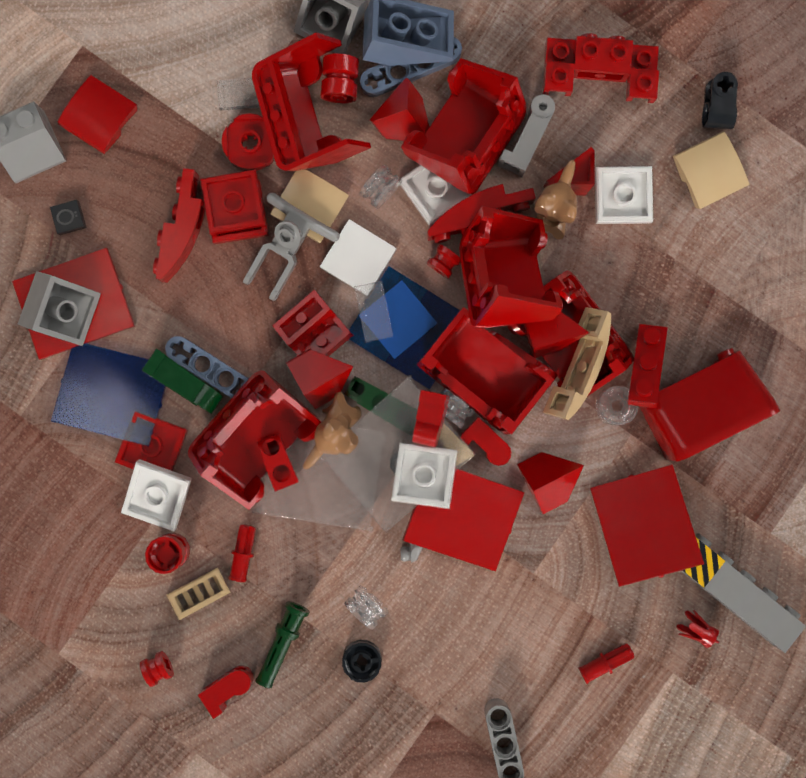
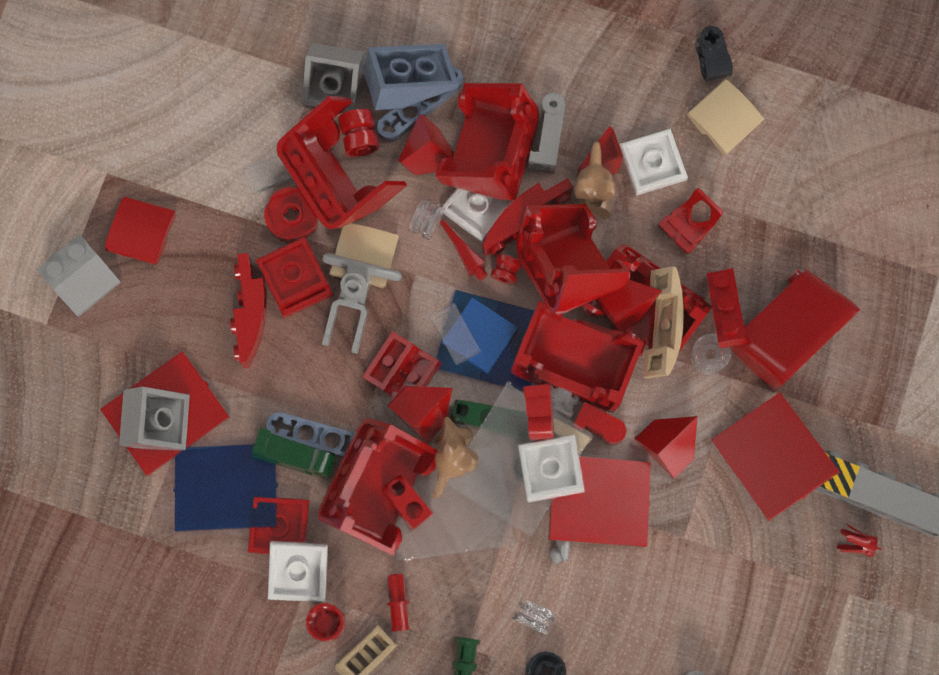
camera: 20 degrees left, 10 degrees down
black tile [50,199,87,235] -> none
white tile [320,219,397,297] -> none
red bracket [542,33,659,103] -> none
red axle [578,643,635,684] -> none
none -> red piece [440,219,488,281]
none -> red piece [658,188,723,254]

